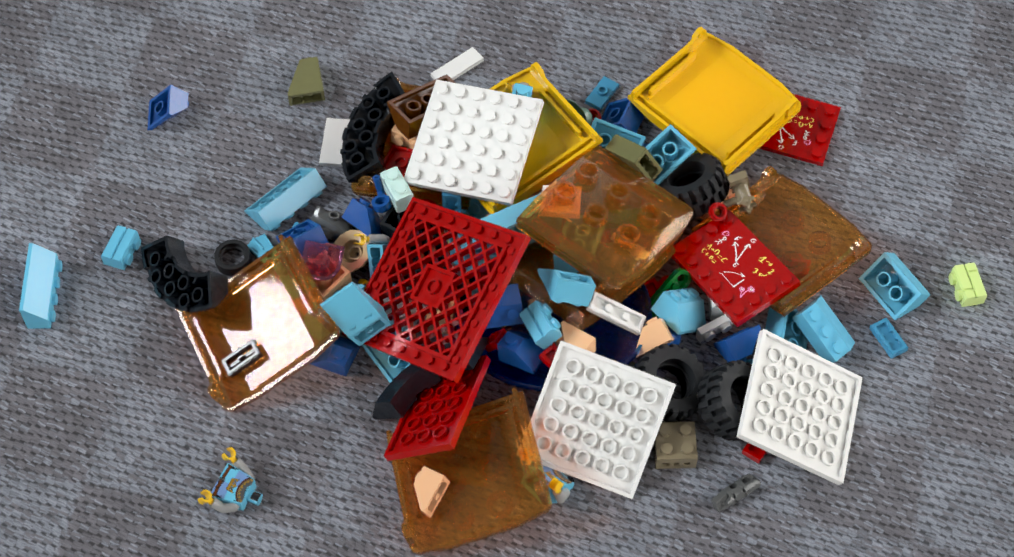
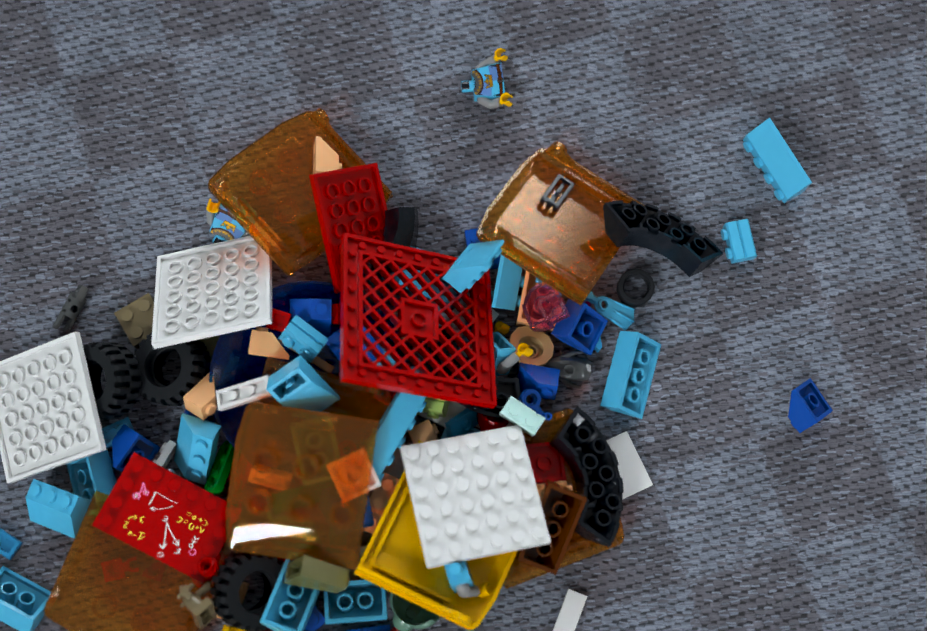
camera: 145 degrees right, 20 degrees up
olive slope [287,57,325,106] -> none

